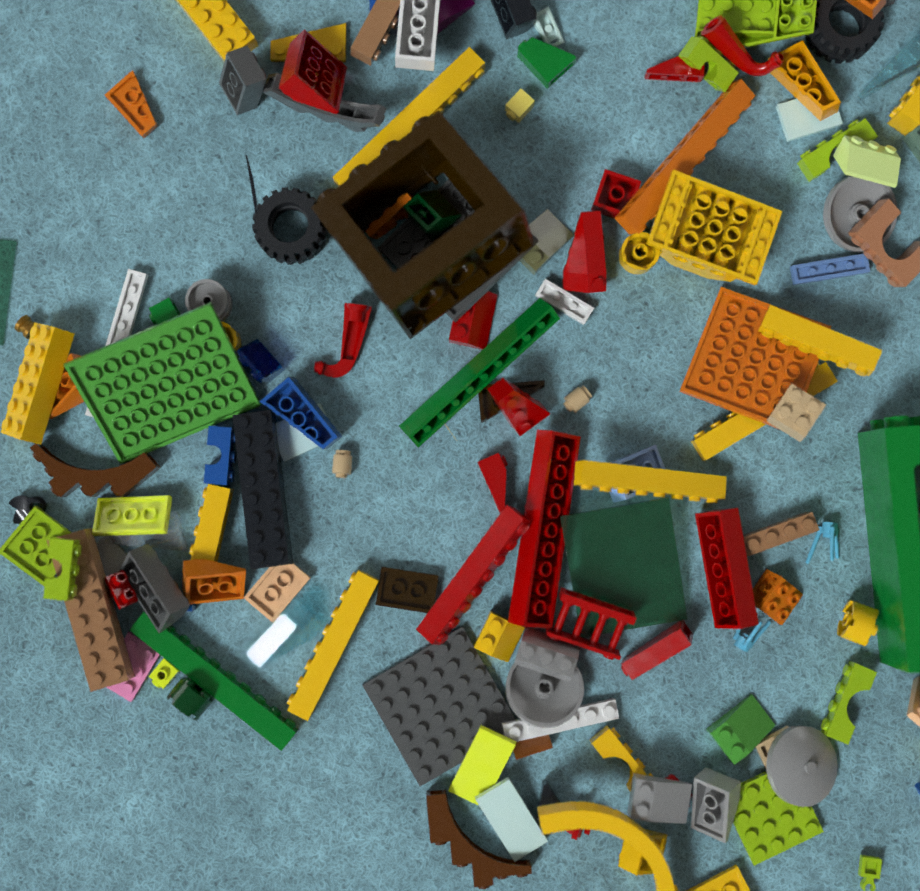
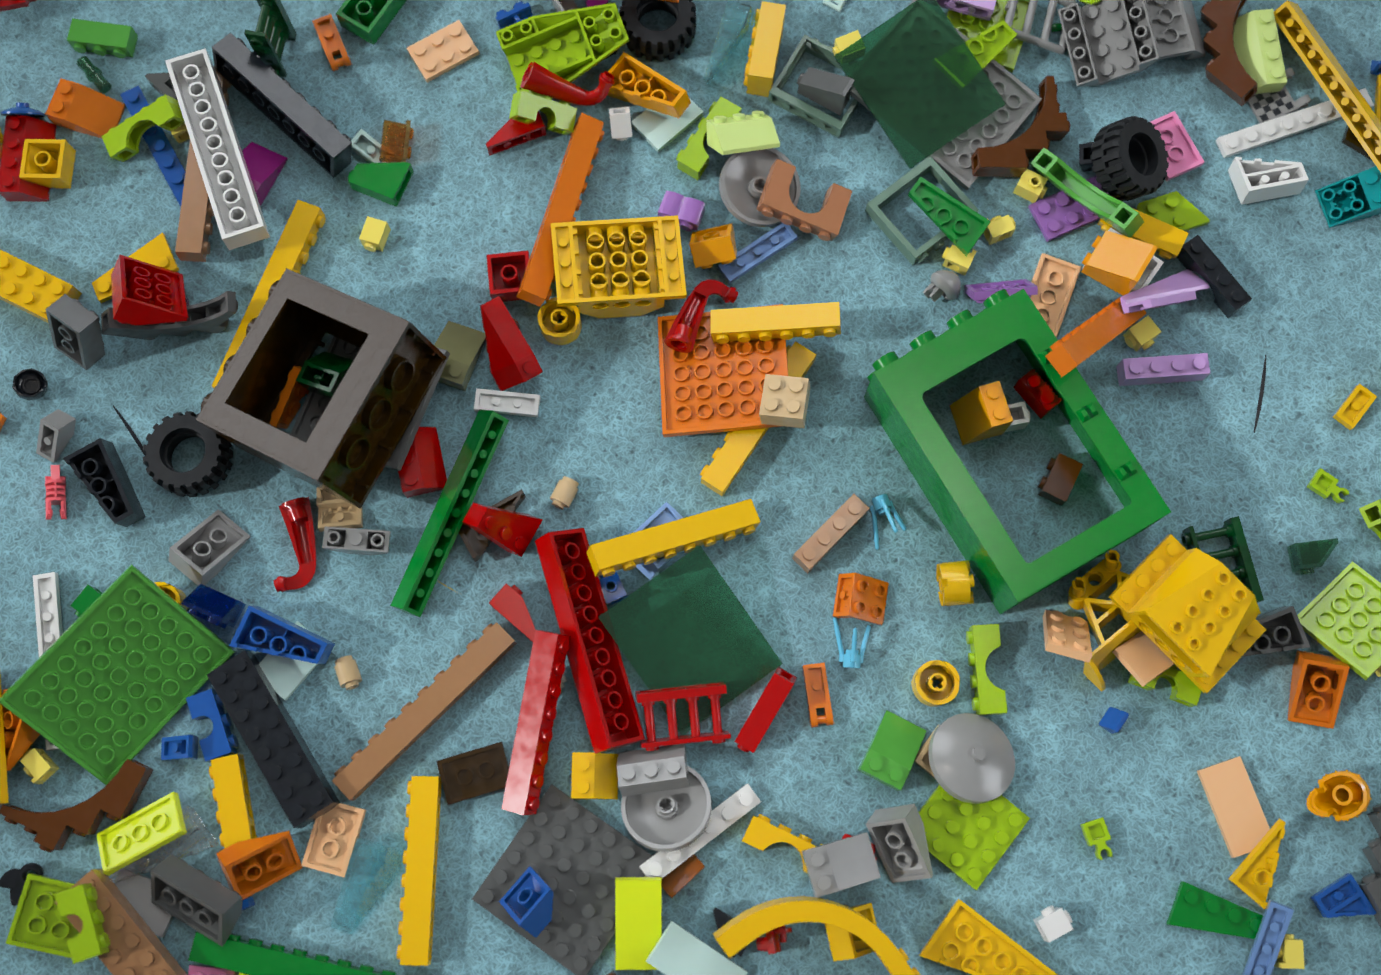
camera: 30 degrees left, 10 degrees down
red hips [104,570,138,610] -> none
light grey wheel [185,279,233,322] -> none
red brick [695,508,759,629] -> none
none -> black hair [12,368,47,401]
none -> light yellow brick [20,748,60,784]
none -> light grey slope [36,409,76,463]
none -> coral hinge [45,465,67,520]
none -> black wedge [63,438,146,527]
none -> blue slope [161,735,198,760]
none -> light grey slope [168,509,250,588]
none -> tan slope [316,487,363,532]
none -> light grey slope [322,526,391,555]
none -> medium nougat brick [332,622,517,801]
none -> clear orange bracket [379,120,414,163]
none -> blue slope [499,866,554,938]
none -> blue brick [599,572,628,607]
none -> white brick [609,107,632,141]
none -> medium lavender brick [658,191,705,232]
none -> red animal [664,279,738,353]
none -> light orange slope [689,223,737,269]
none -> orange plate [802,662,834,728]
none -> yellow brick [911,660,960,707]

